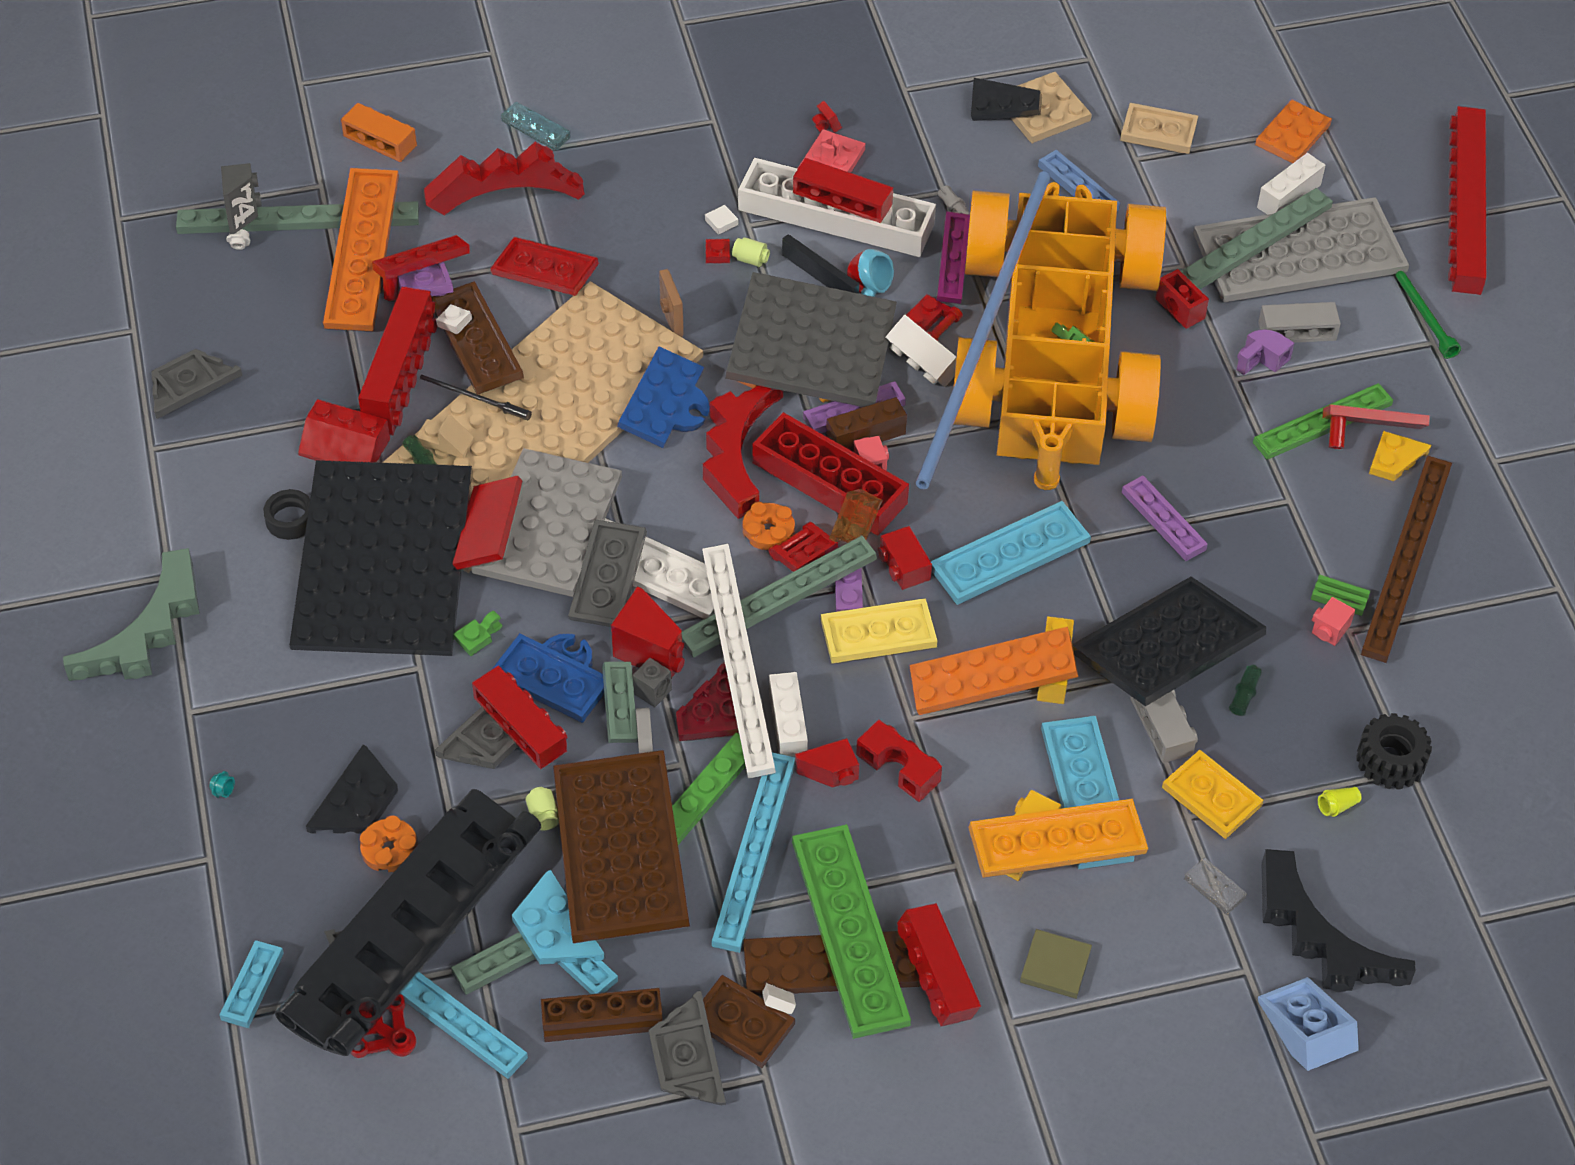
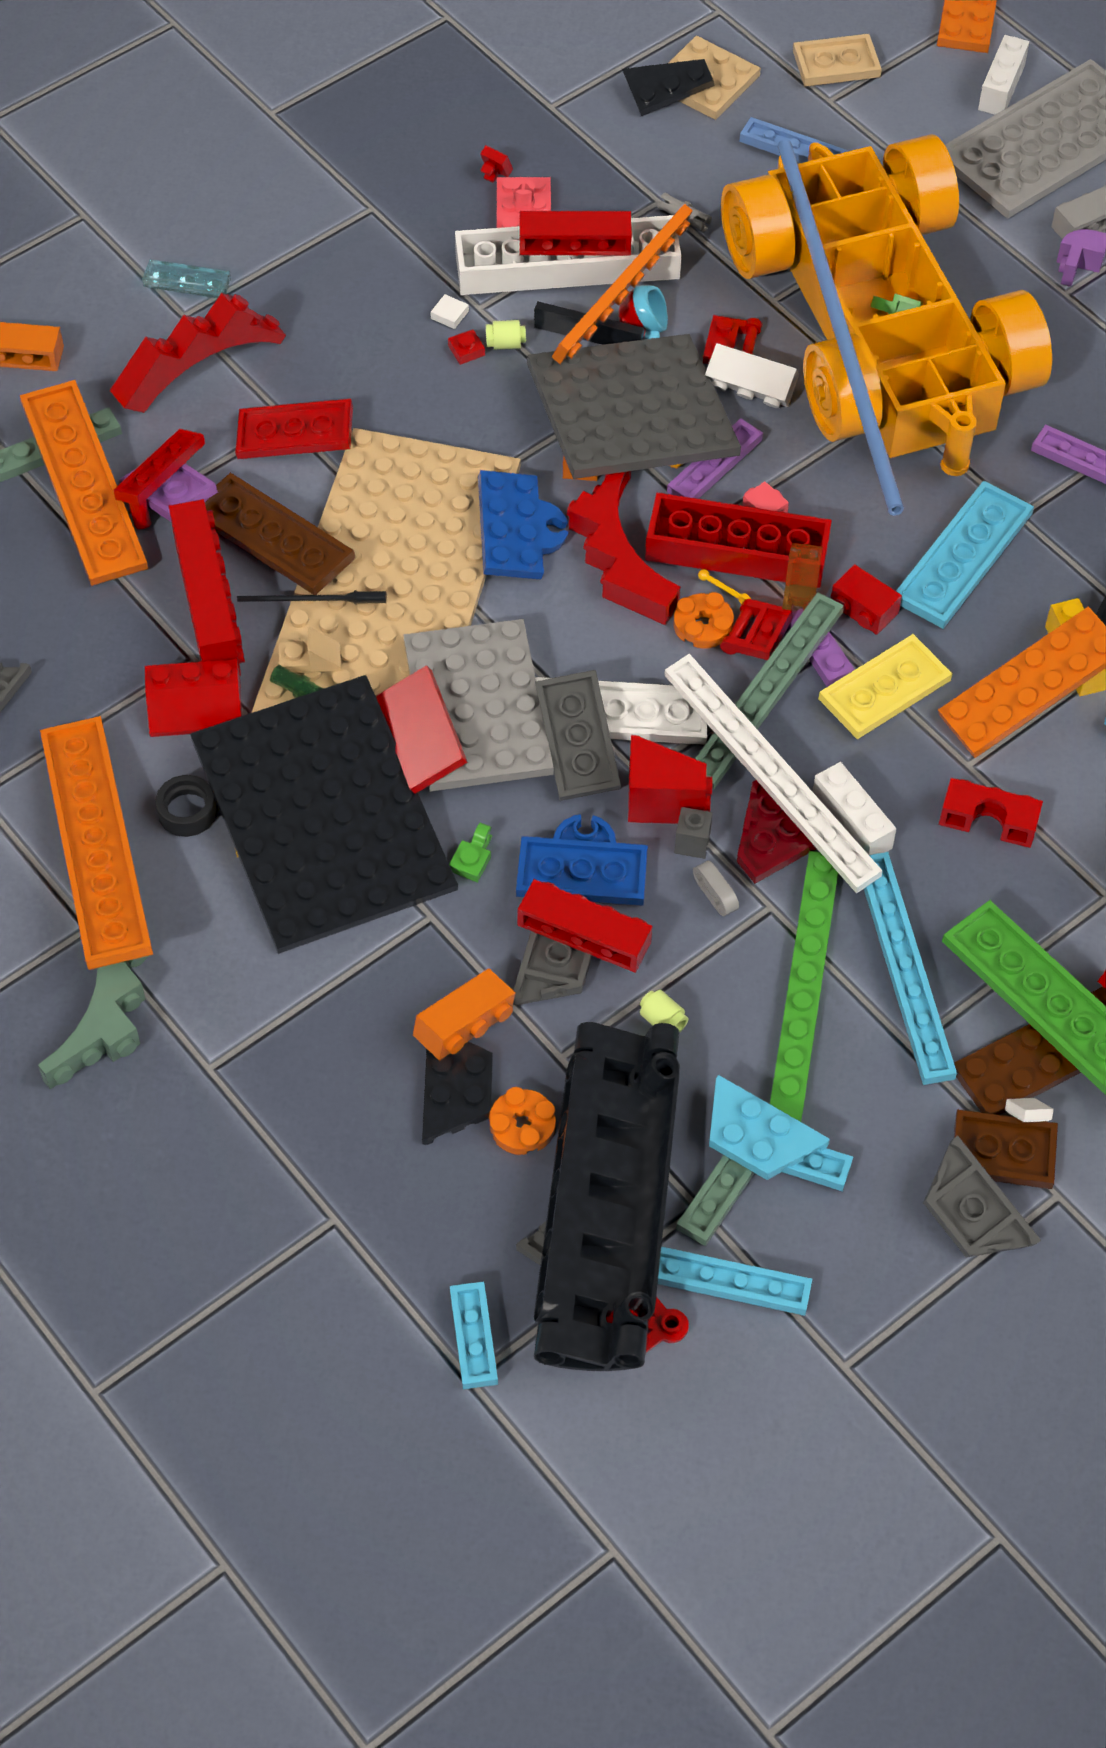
camera: 25 degrees left, 5 degrees up
teal plate [209,771,235,798] -> none
white plate [436,304,472,334] -> none
reddish brown brick [541,988,662,1042] -> none
reddish brown plate [553,750,690,943] -> none
sand green plate [602,662,638,743] -> none
medium nougat plate [659,269,684,337] -> none
red slope [795,738,859,788] -> none
reddish brown brick [826,397,907,451] -> none
magenta piece [936,211,970,304] -> none
red brick [1155,269,1209,329] -> none
sand green plate [1181,188,1333,290] -> none
none -> orange plate [40,716,153,970]
none -> orange brick [413,968,516,1061]
none -> orange plate [552,204,693,364]
none -> yellow hinge [698,569,751,604]

